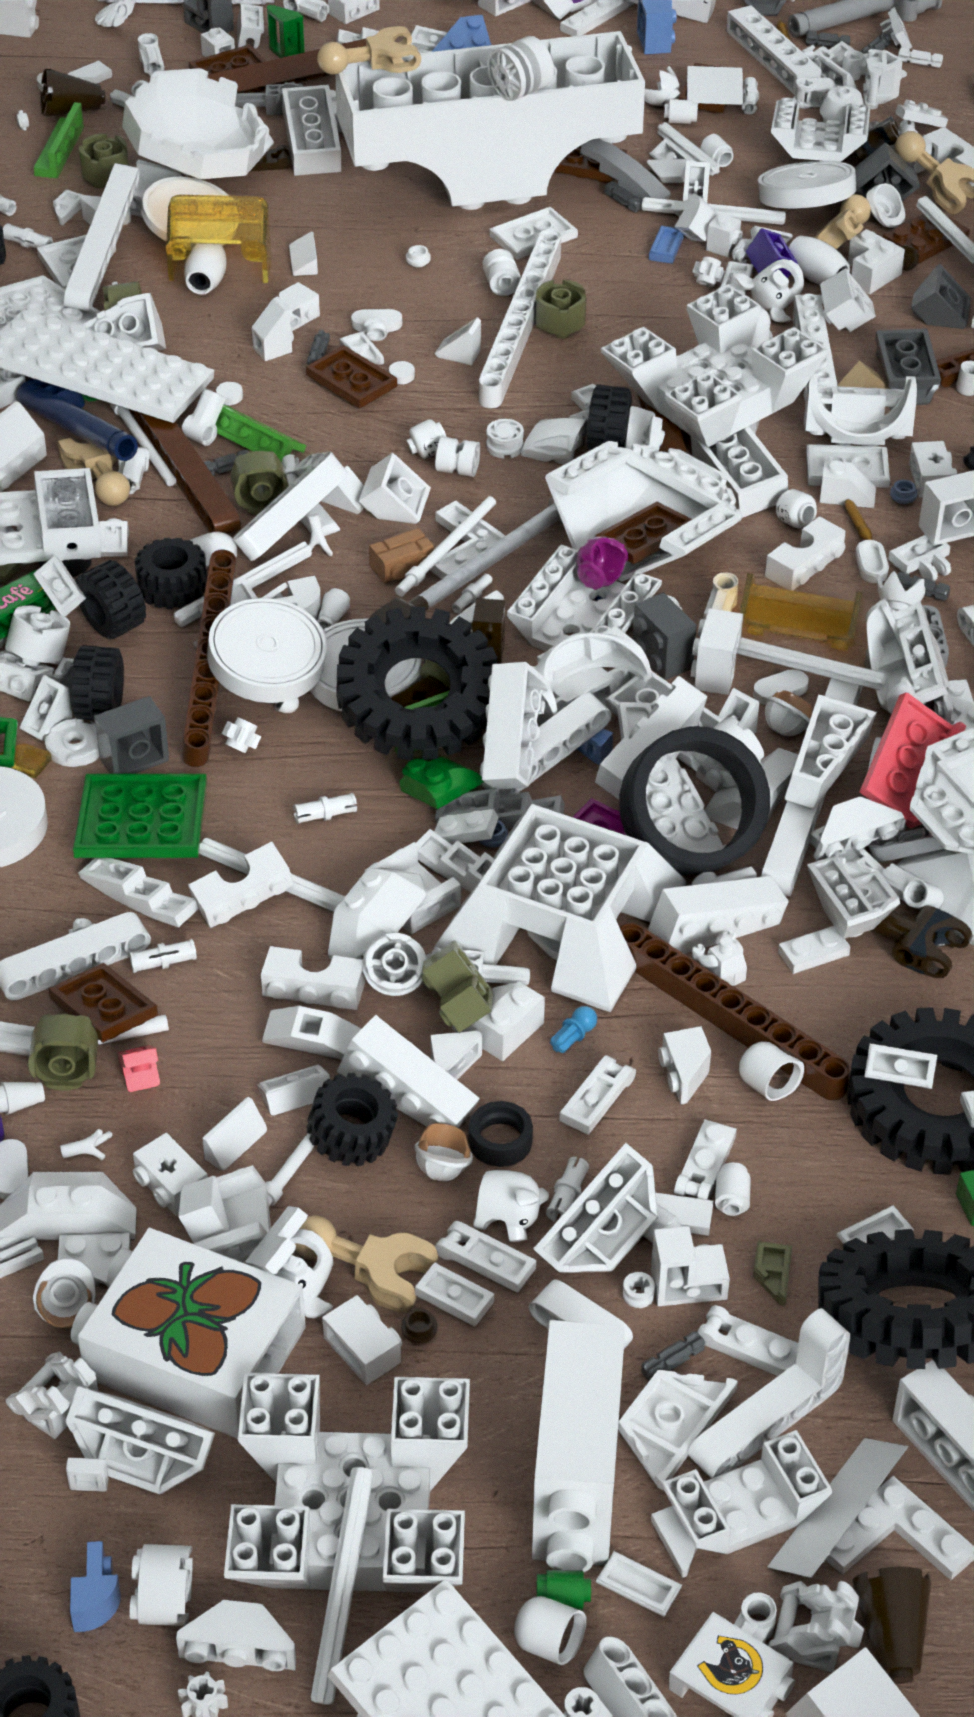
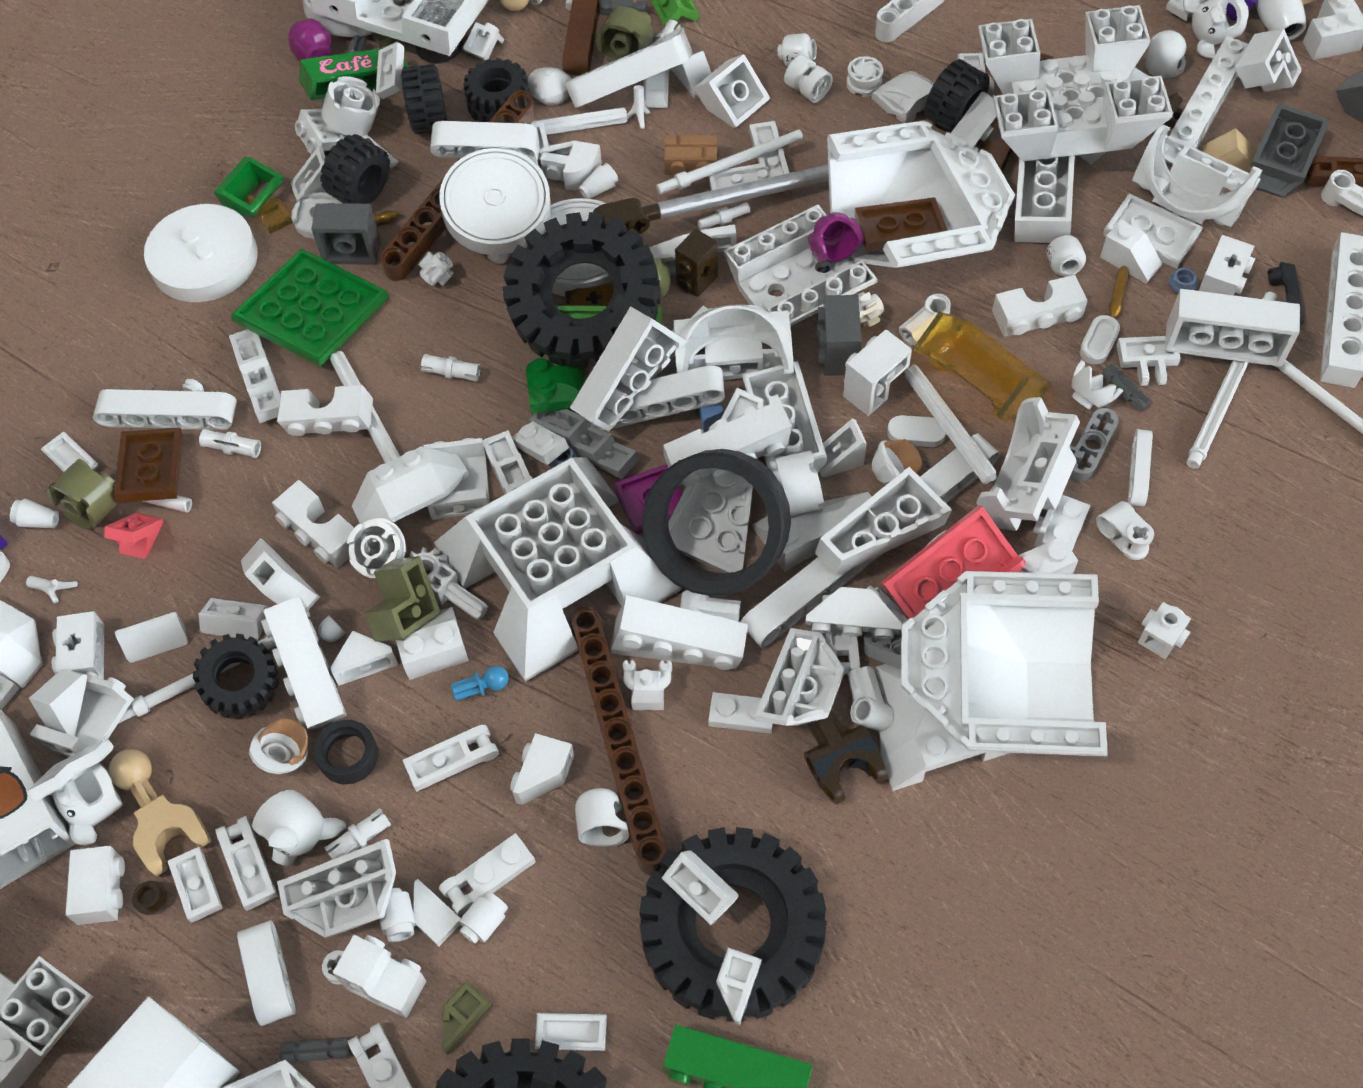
camera: 35 degrees right, 15 degrees up
none -> white beam [430,121,539,165]

